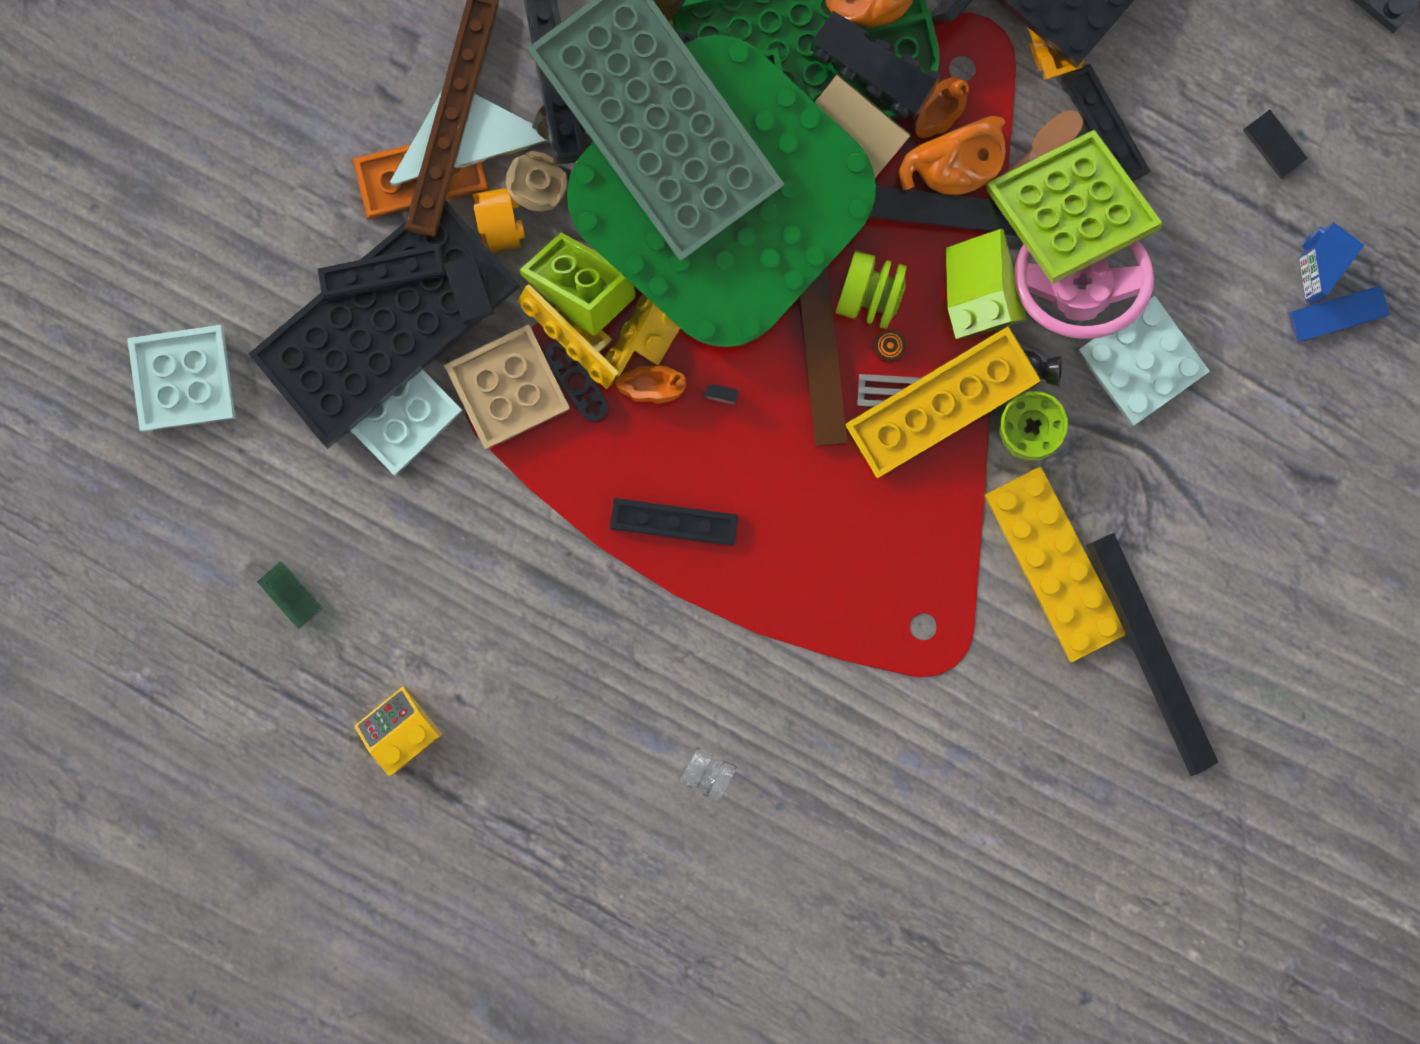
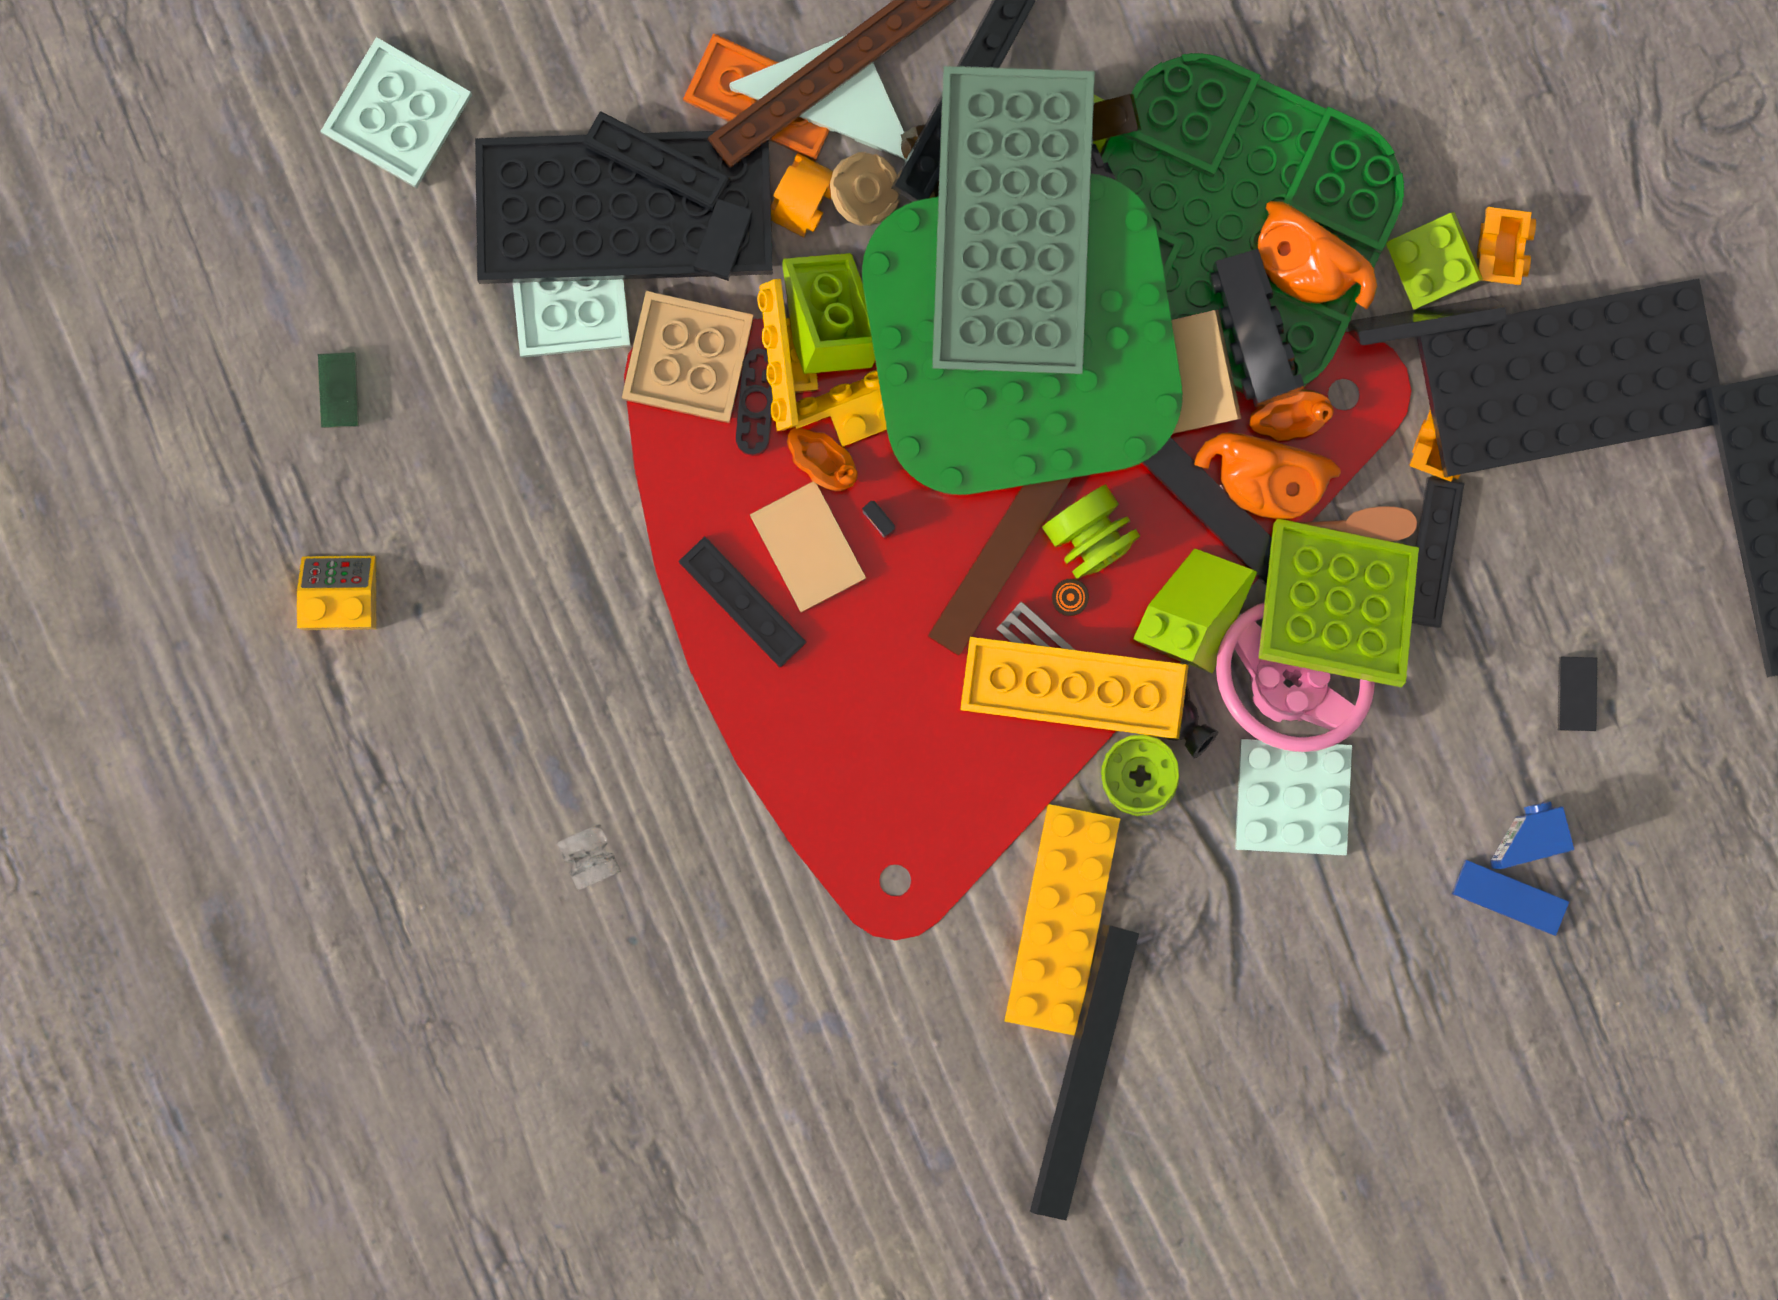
camera: 35 degrees right, 0 degrees up
none -> tan tile [750,482,866,613]

